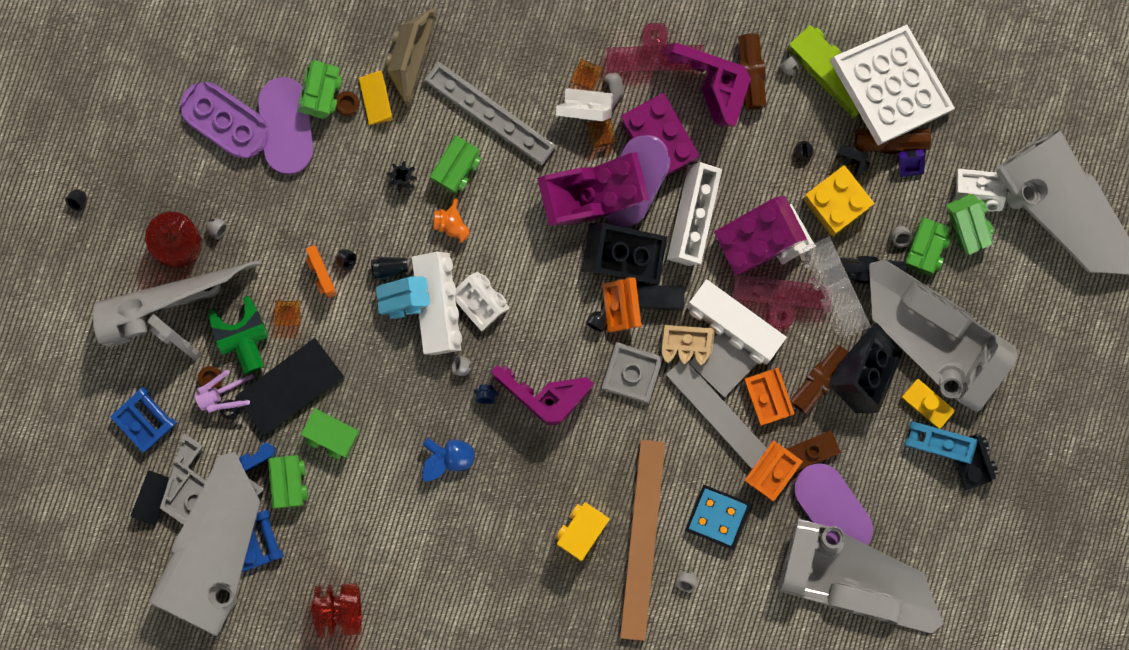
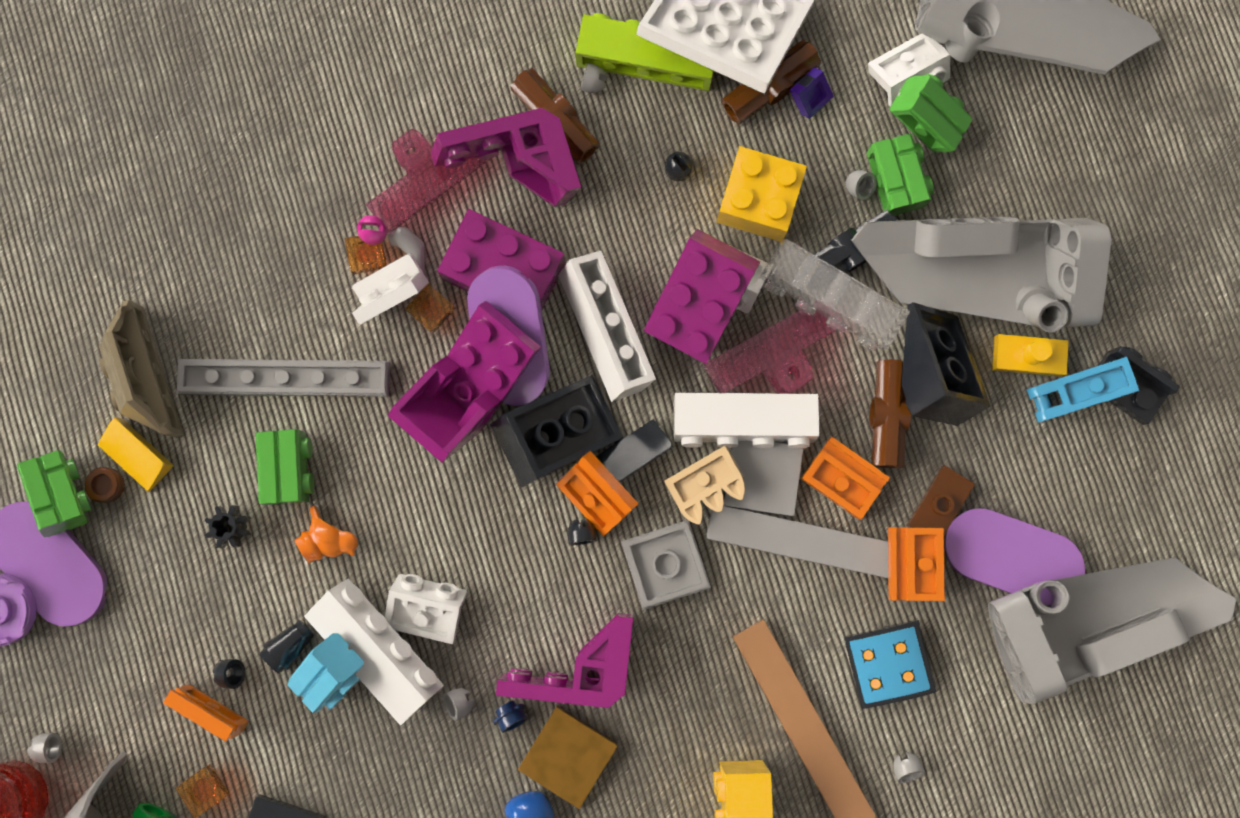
camera: 30 degrees left, 0 degrees up
black bracket [835,144,871,180] -> none
none -> dark pink hinge [357,215,387,245]
none -> pearl gold tile [518,706,618,809]

